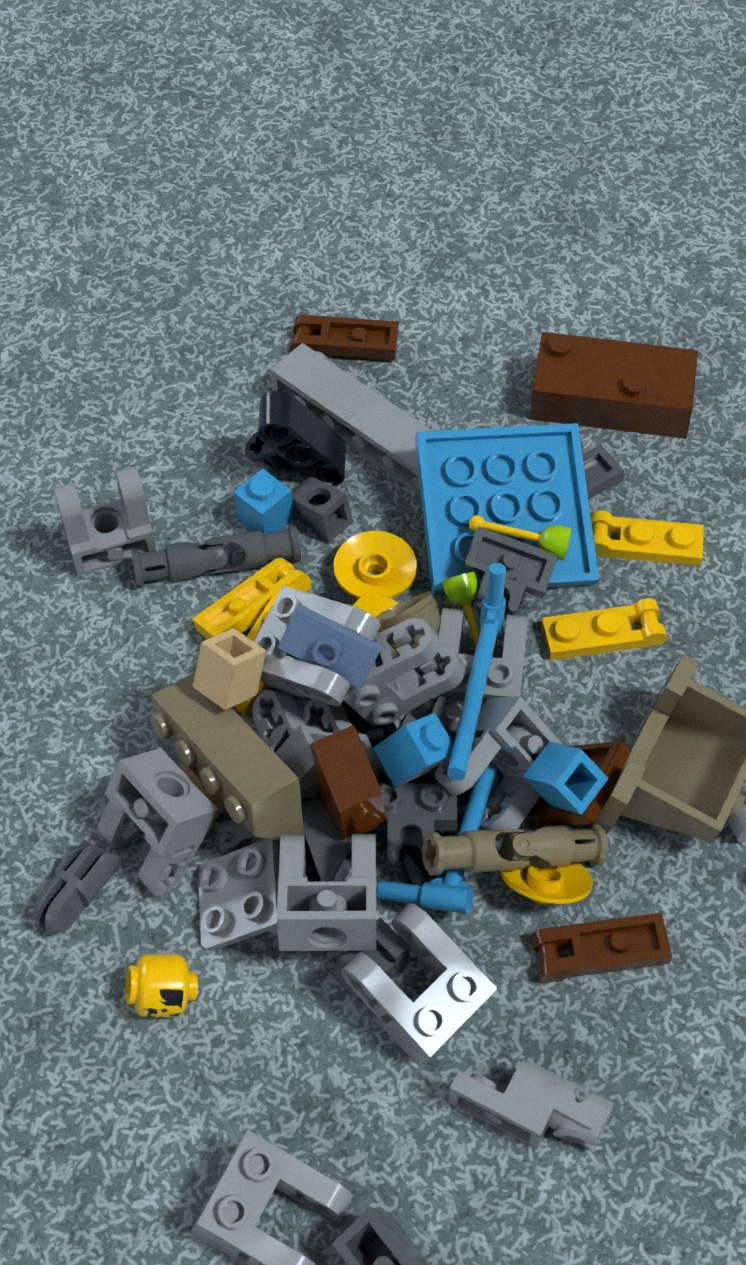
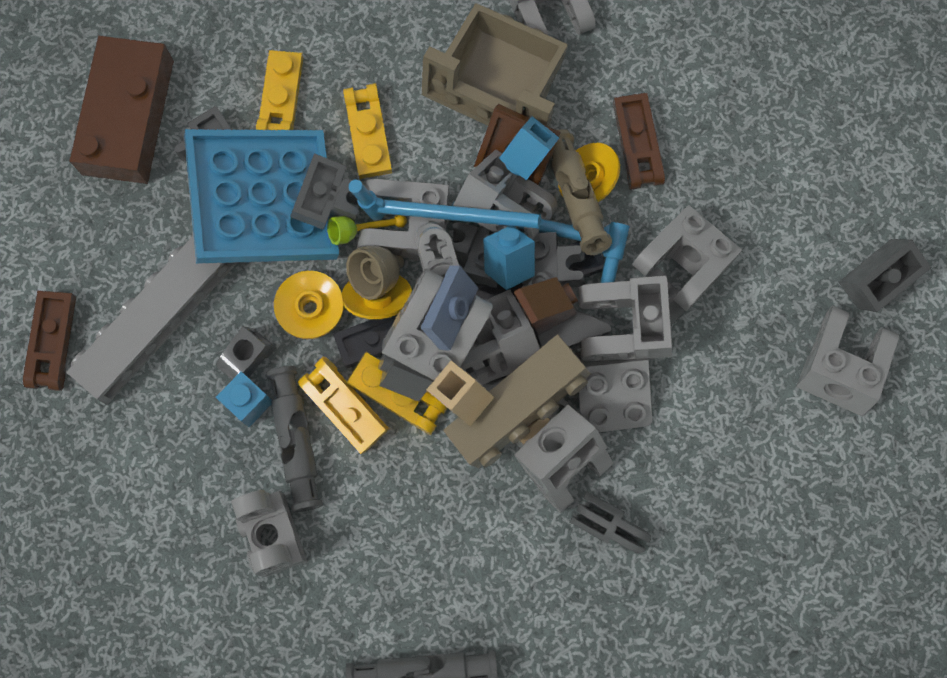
camera: 90 degrees left, 20 degrees up
yellow head [126,953,198,1018] -> none
black piece [245,391,346,486] -> none
light grey plate [448,1061,615,1150] -> none
hinge [469,515,572,561] -> none

